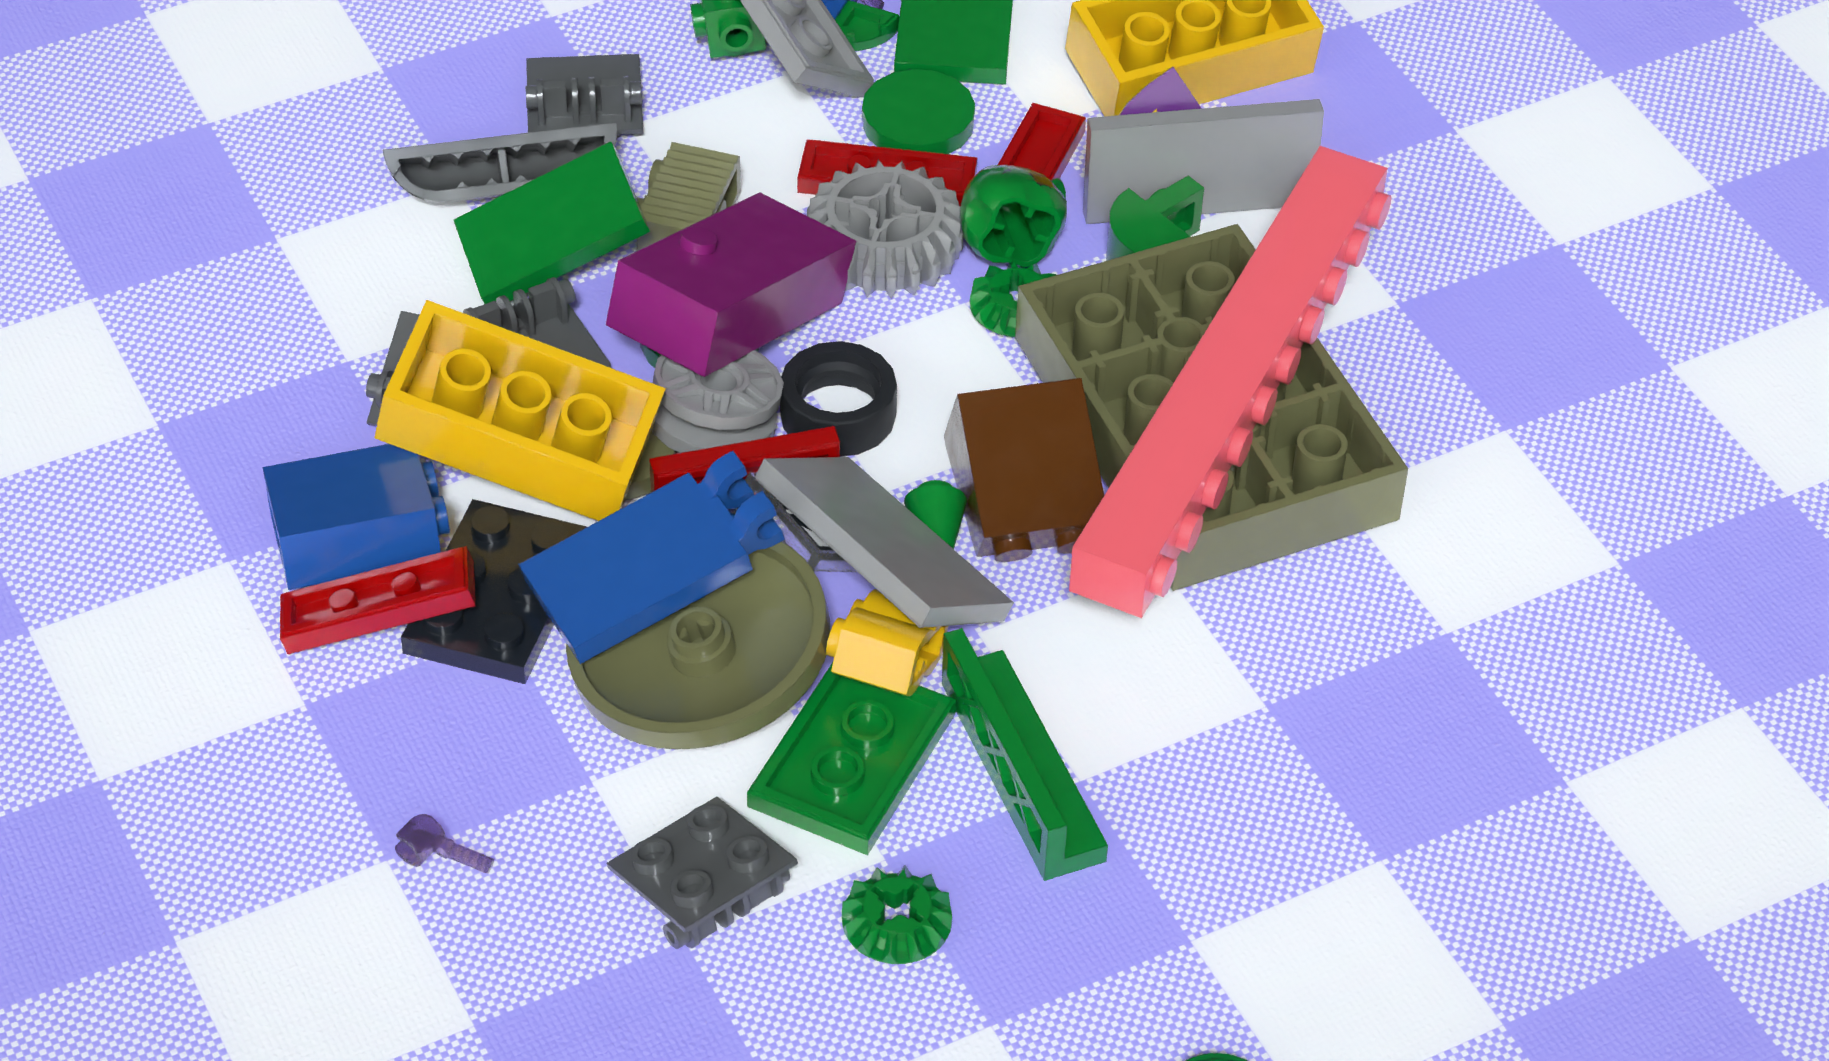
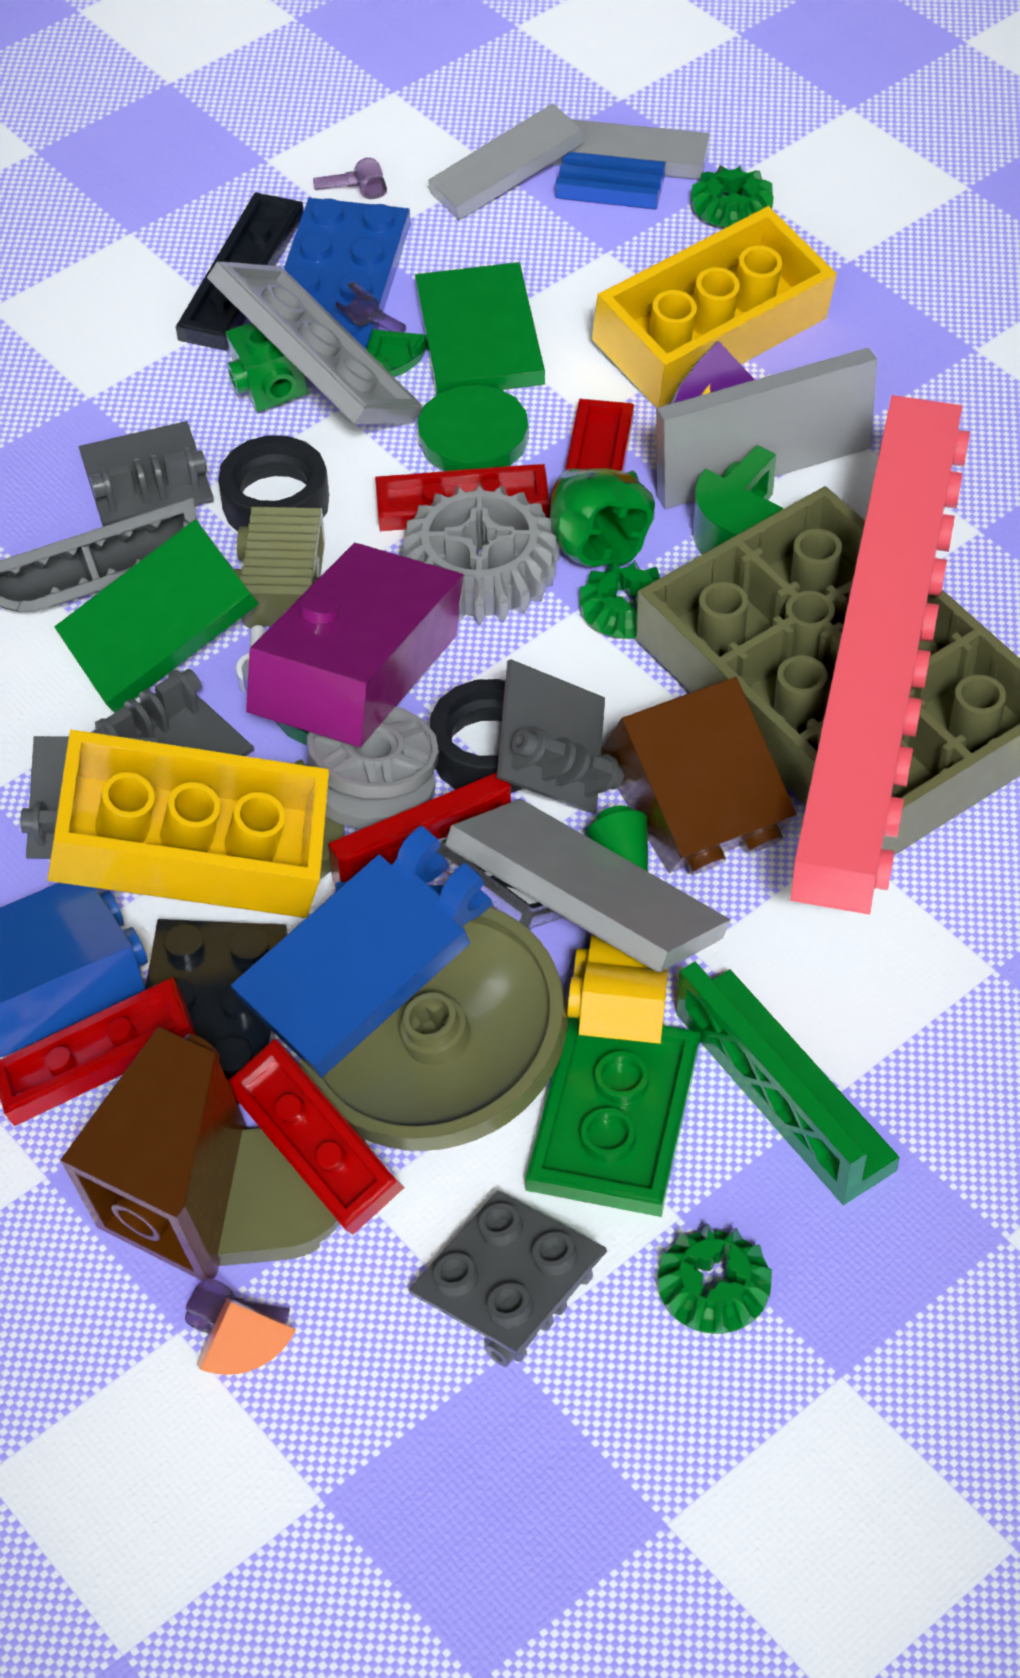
camera: 10 degrees left, 5 degrees up
none -> reddish brown slope [60,1026,246,1285]
none -> tile [196,1297,296,1375]
none -> black tyre [218,435,330,531]
none -> olive tile [218,1128,340,1266]
none -> red tile [228,1039,405,1235]
none -> dark grey hinge [497,659,624,814]

